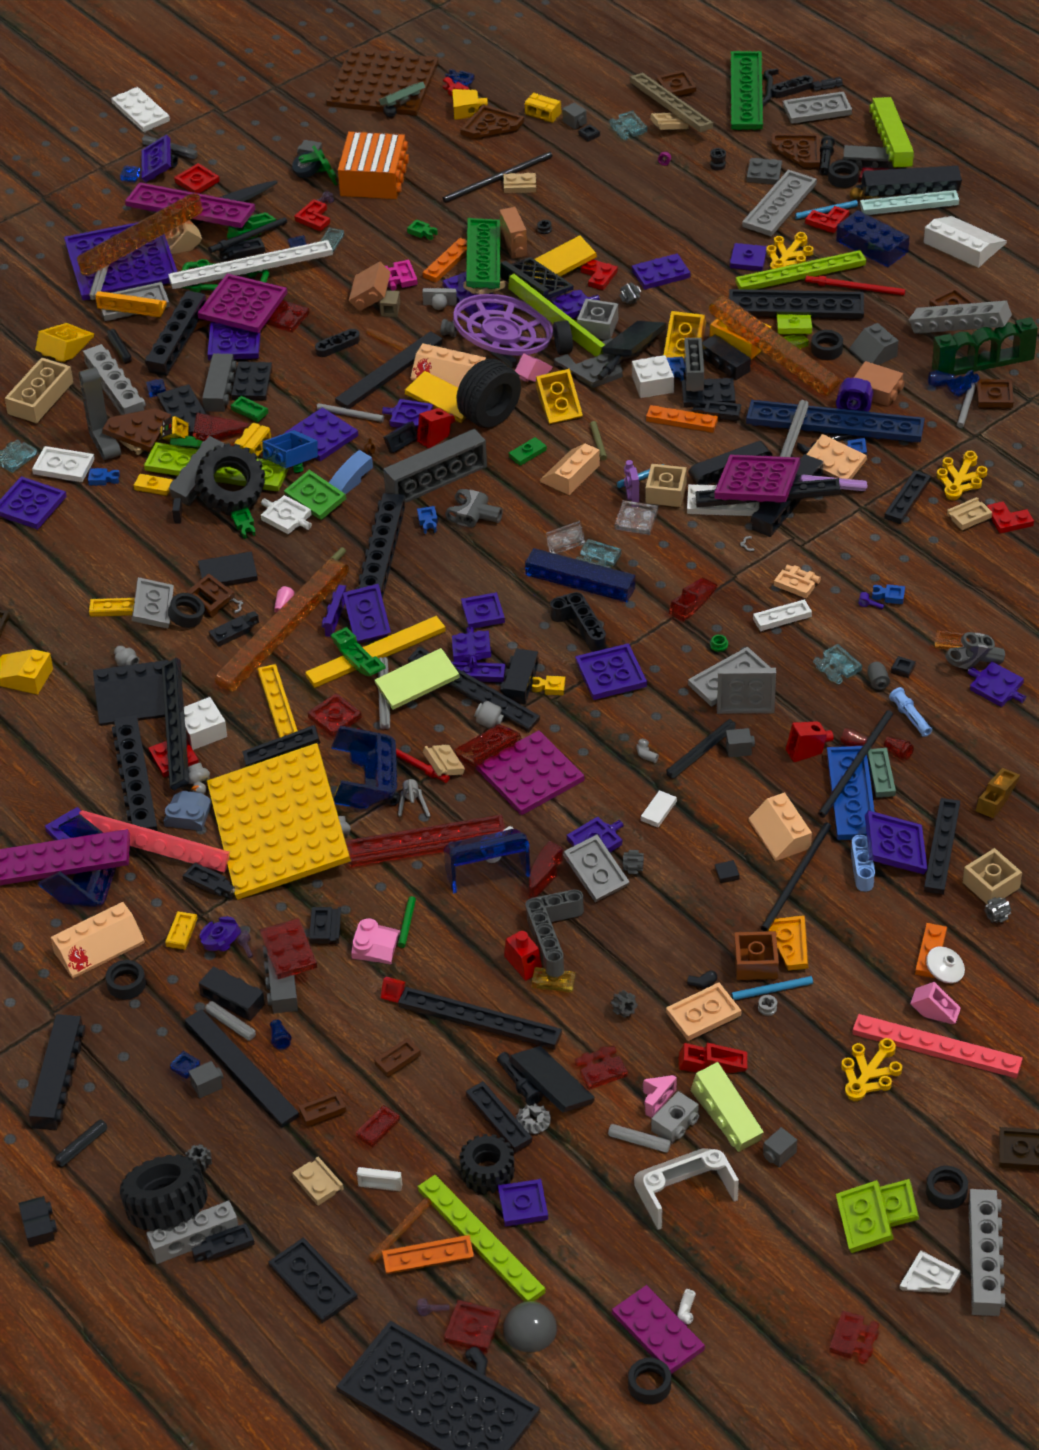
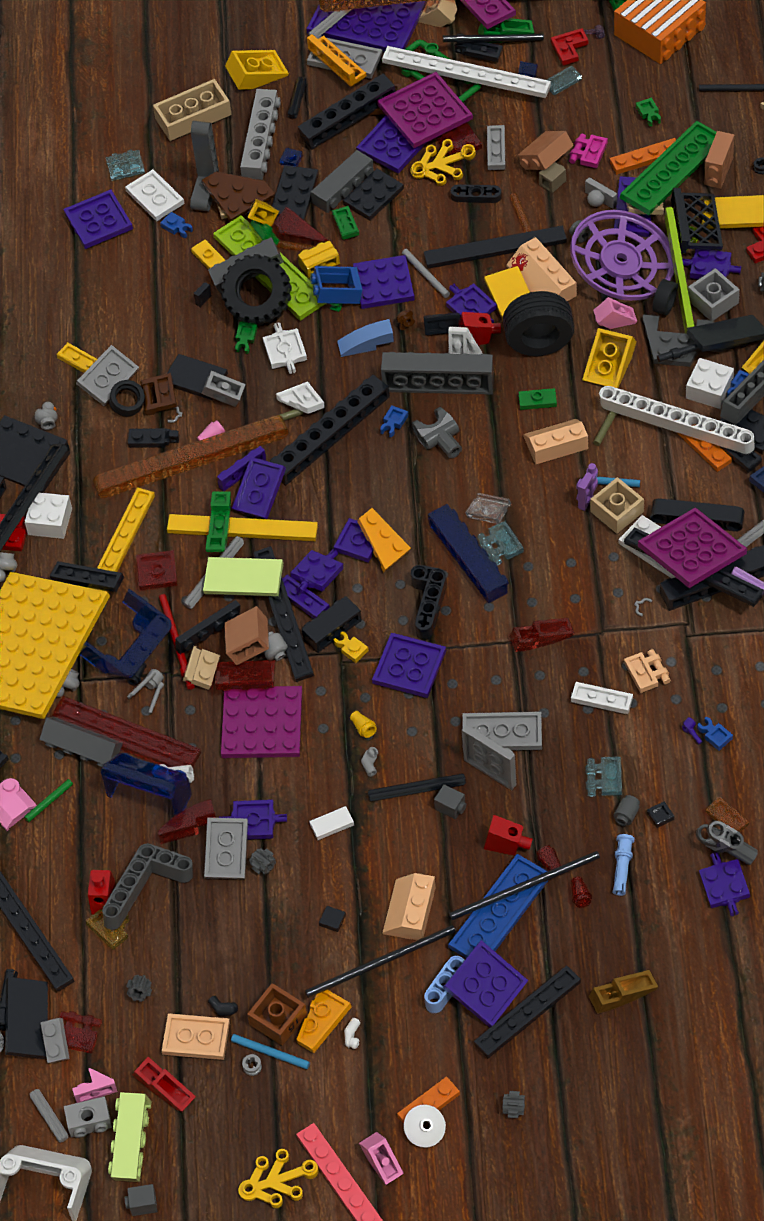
camera: 40 degrees right, 10 degrees up
bright green plate [284,470,347,520] -> none
clear plate [615,500,658,535] -> none
green plate [710,635,728,652] -> none
sand green plate [867,748,896,798] -> none
tan brick [963,848,1022,905] -> none
none -> dark grey brick [39,716,123,768]
none -> light grey plate [41,1018,70,1063]
none -> black plate [175,600,240,654]
none -> light grey brick [201,371,245,407]
none -> nougat brick [225,606,269,665]
none -> white wing [276,382,324,414]
none -> white arm [344,1018,360,1049]
none -> yellow cone [350,711,377,738]
none -> light orange wing [357,508,411,573]
none -> yellow plant [410,139,476,186]
none -> white wing [448,327,483,354]
none -> light grey plate [487,125,505,170]
none -> white beam [599,386,755,454]

